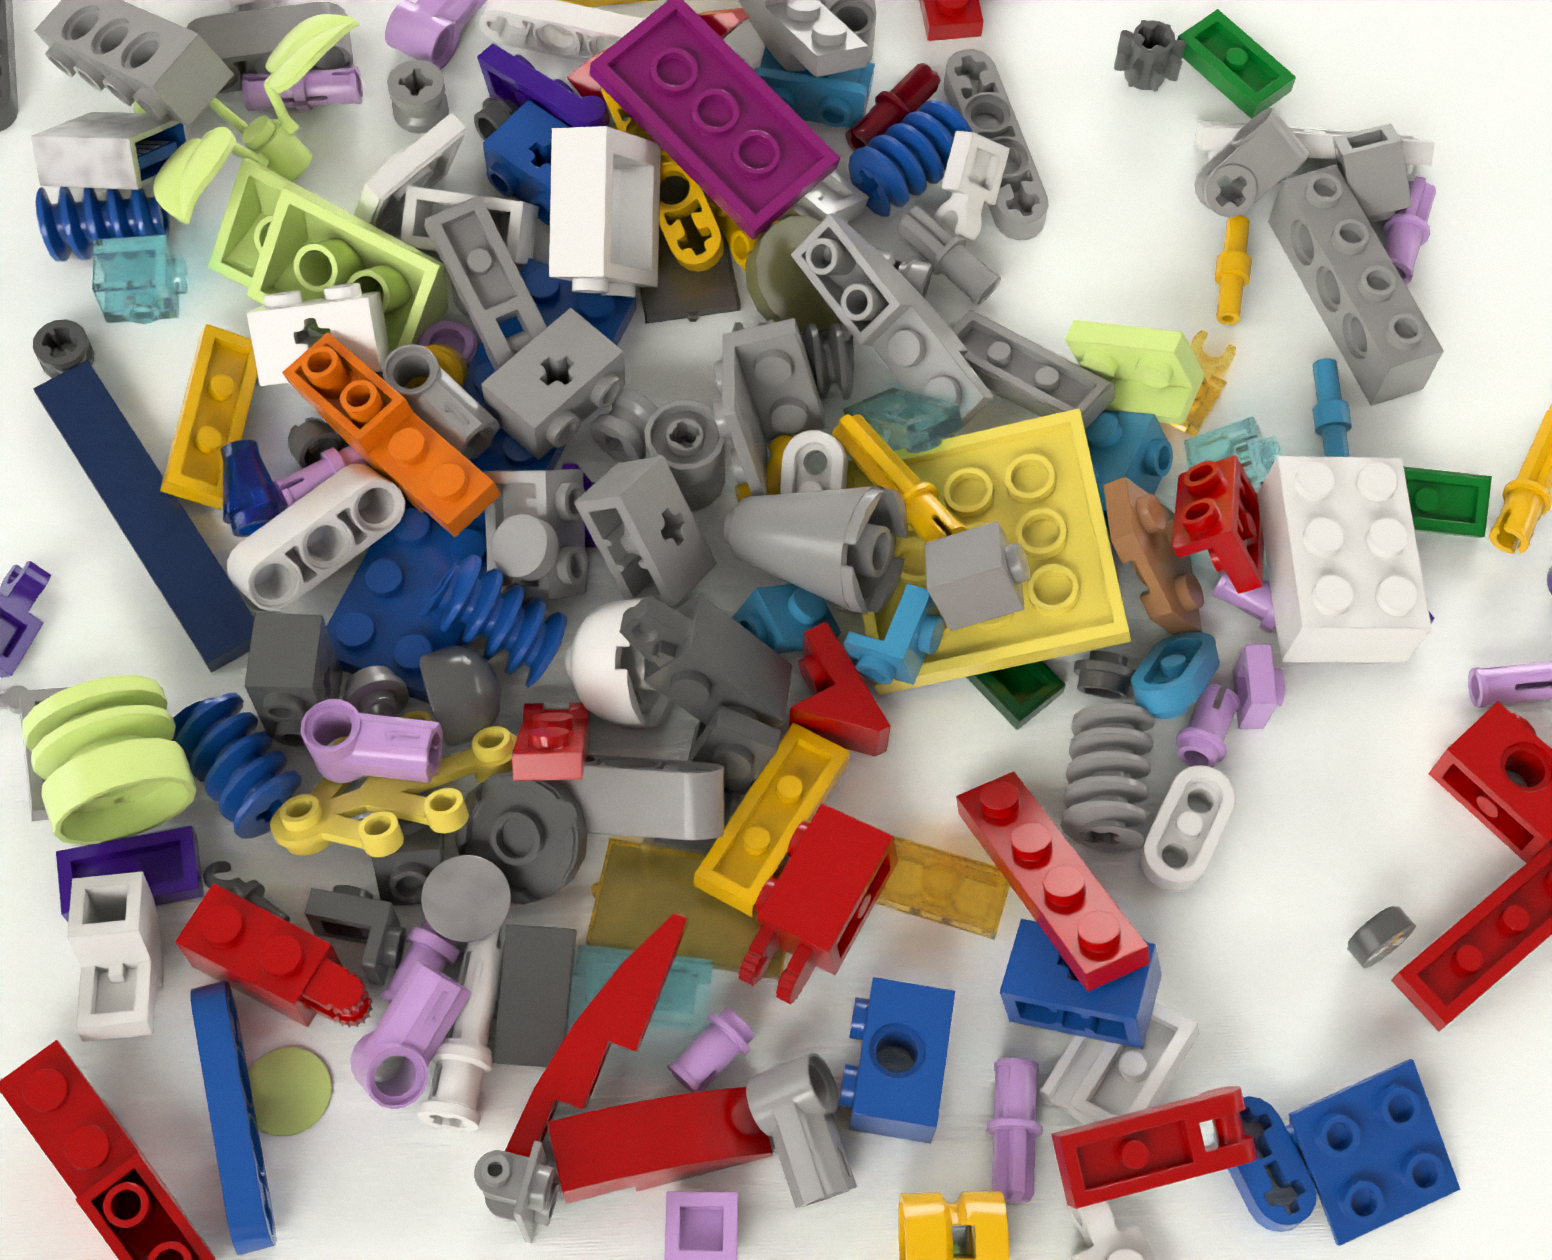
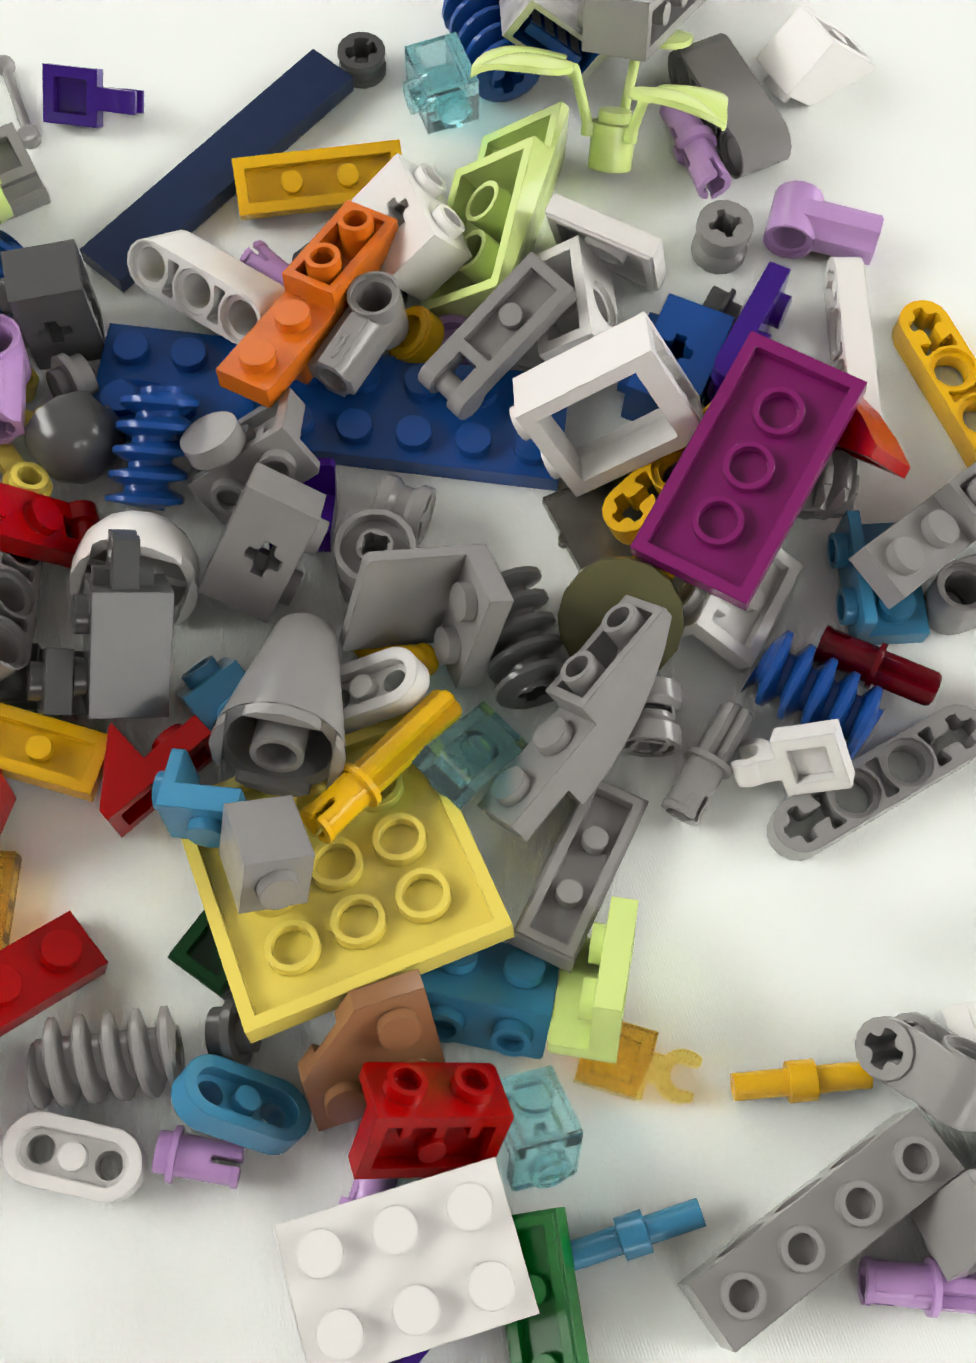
camera: 75 degrees right, 5 degrees up
clear blue cone [220,440,285,537] -> none
light grey brick [481,308,626,460] -> none
lavender plate [1232,644,1285,729] -> none

